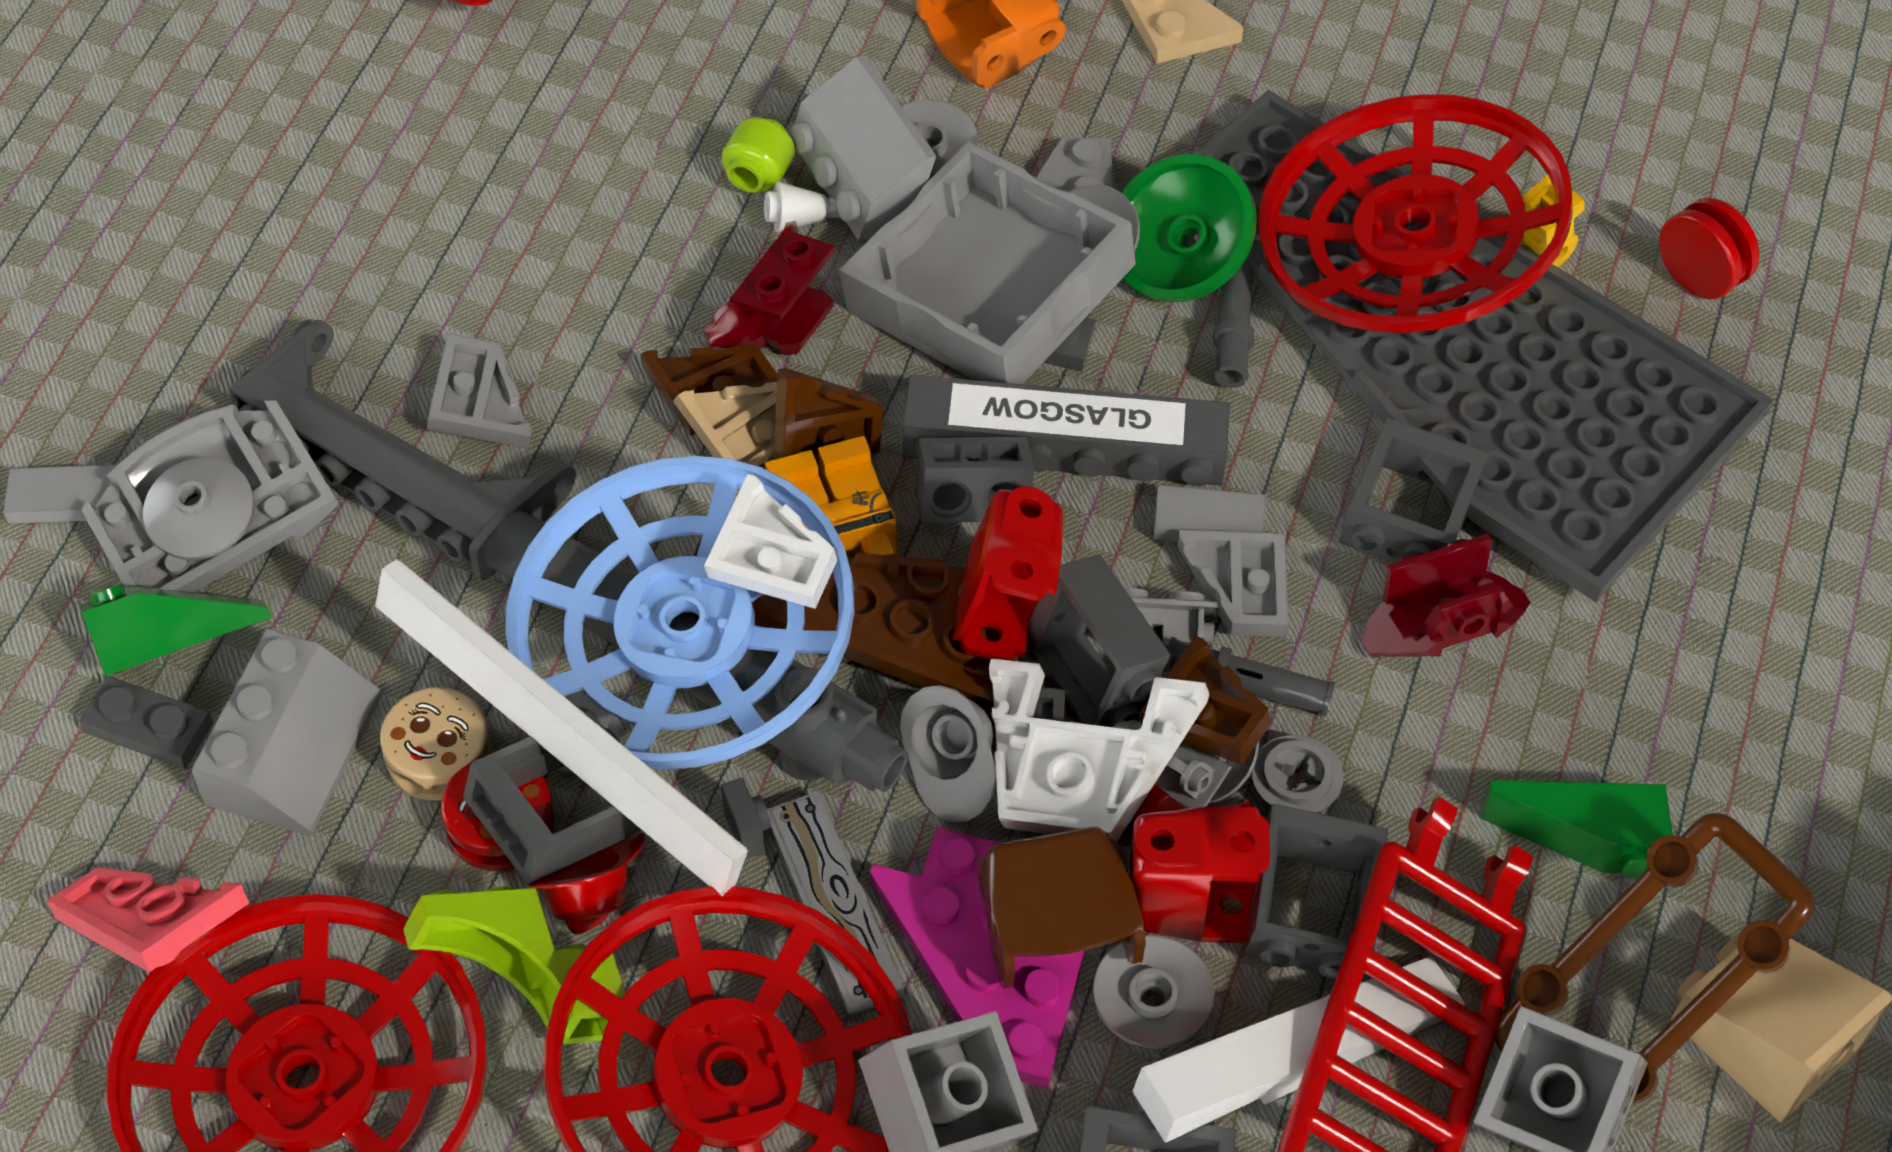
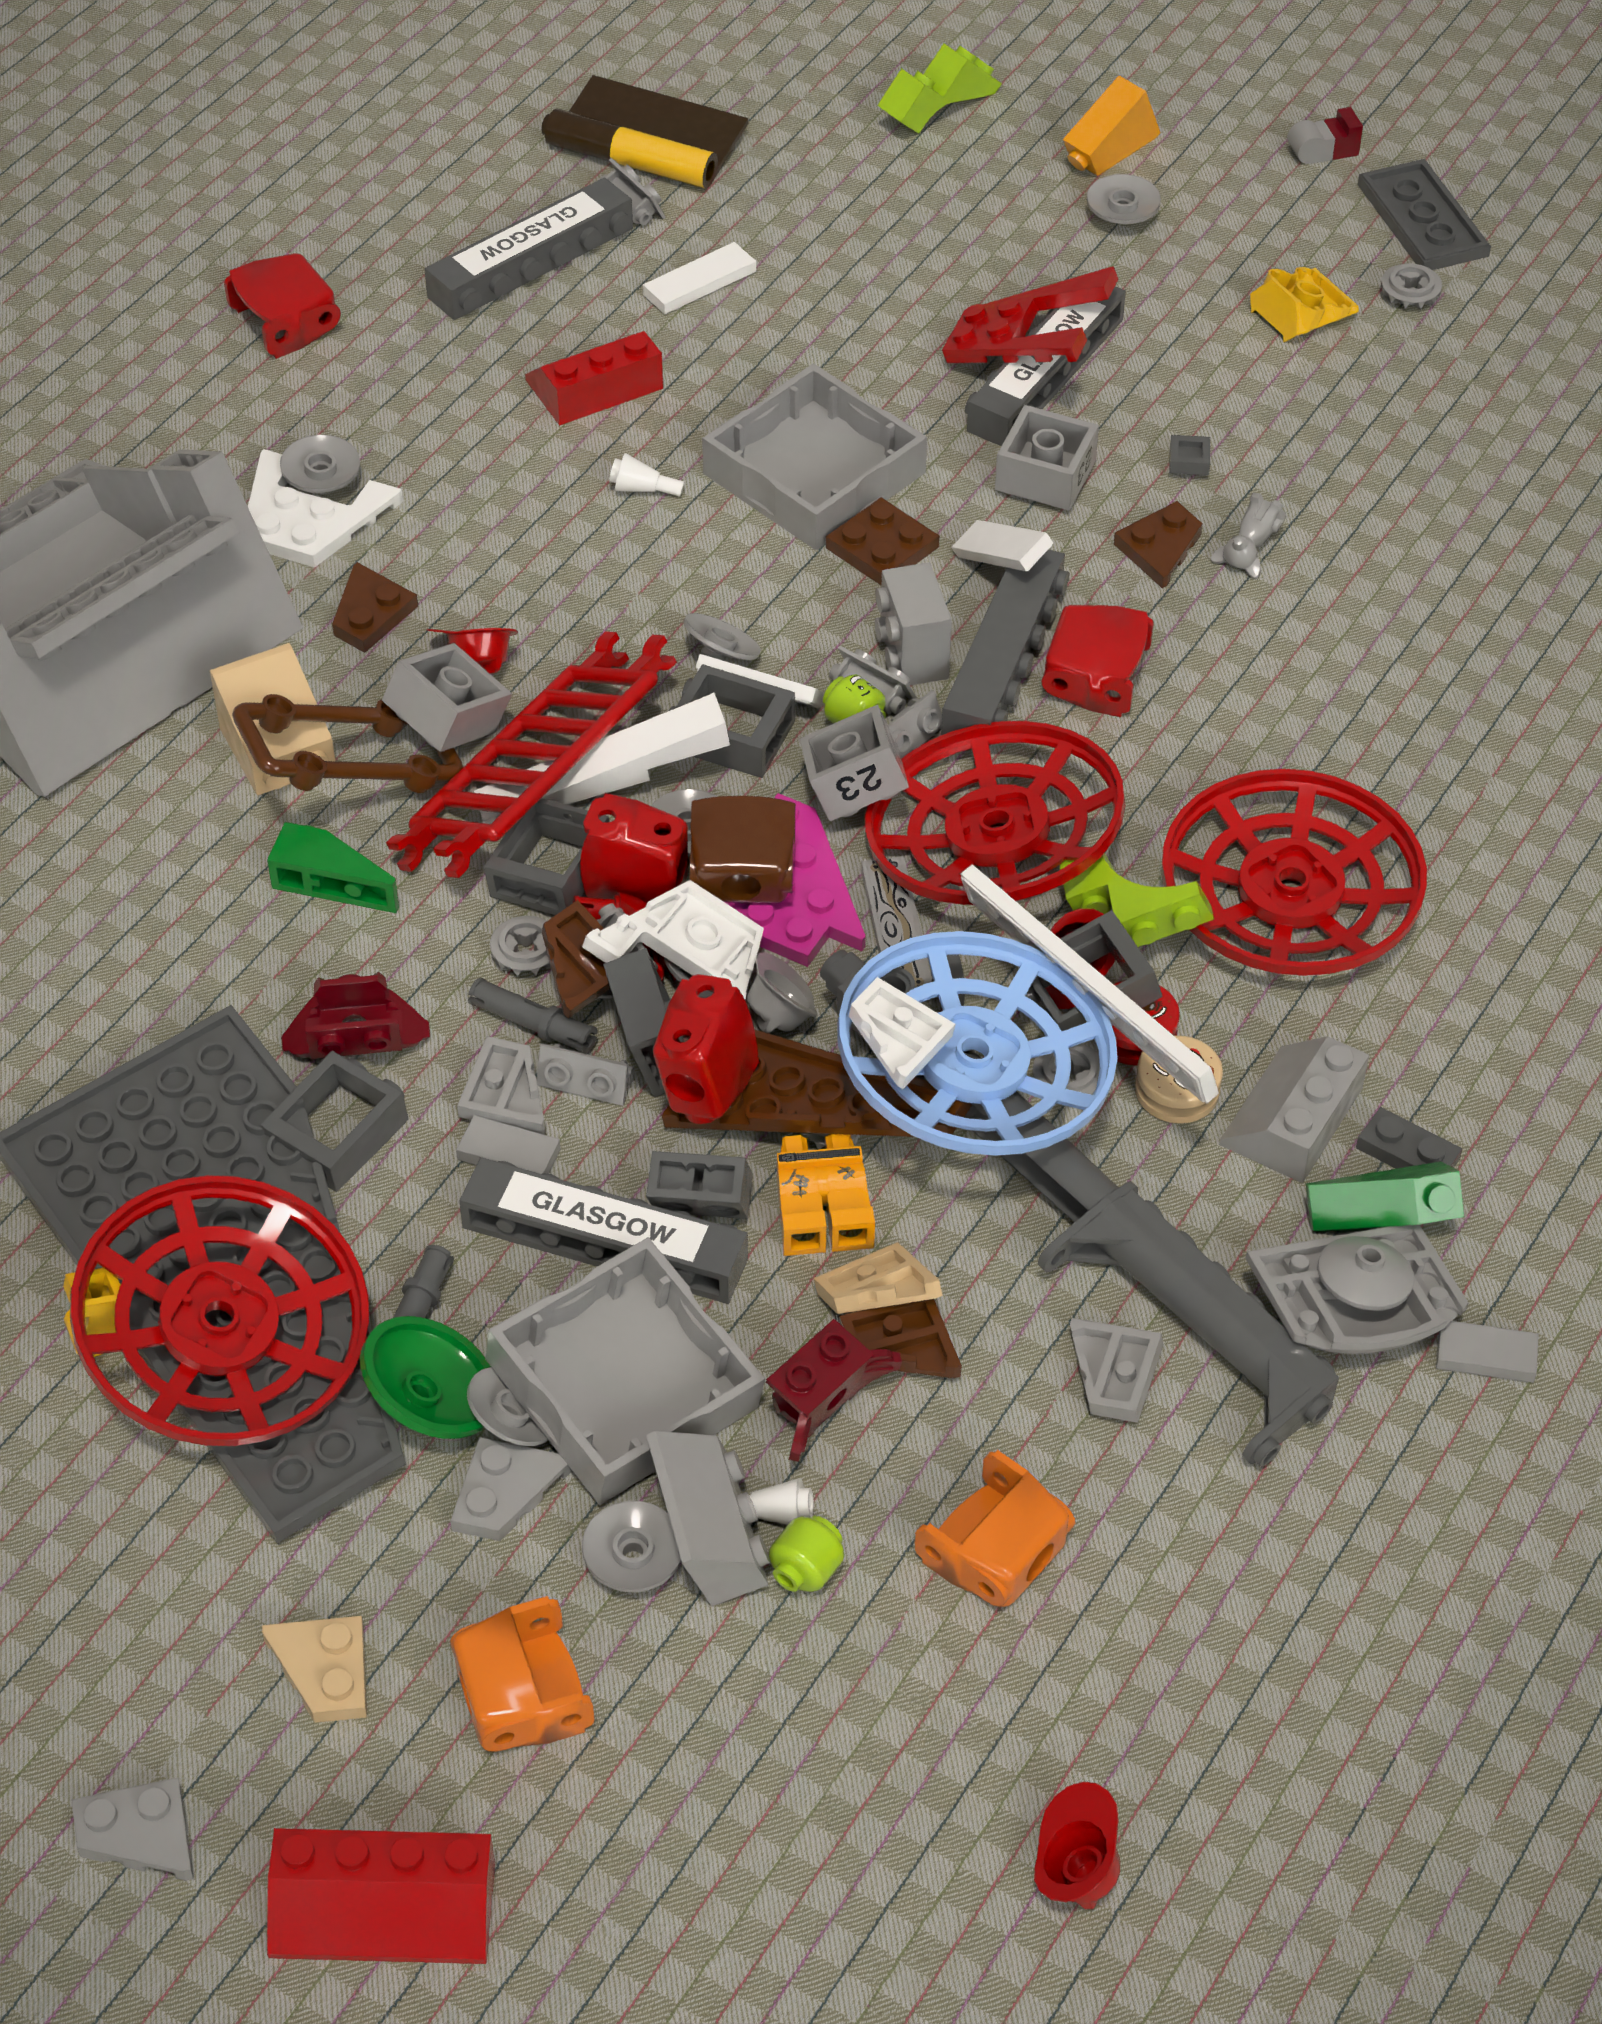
camera: 165 degrees left, 5 degrees down
coral wing [47,867,249,972] -> none
reddish brown wing [774,368,883,465] -> none
none -> orange piece [915,1450,1076,1607]

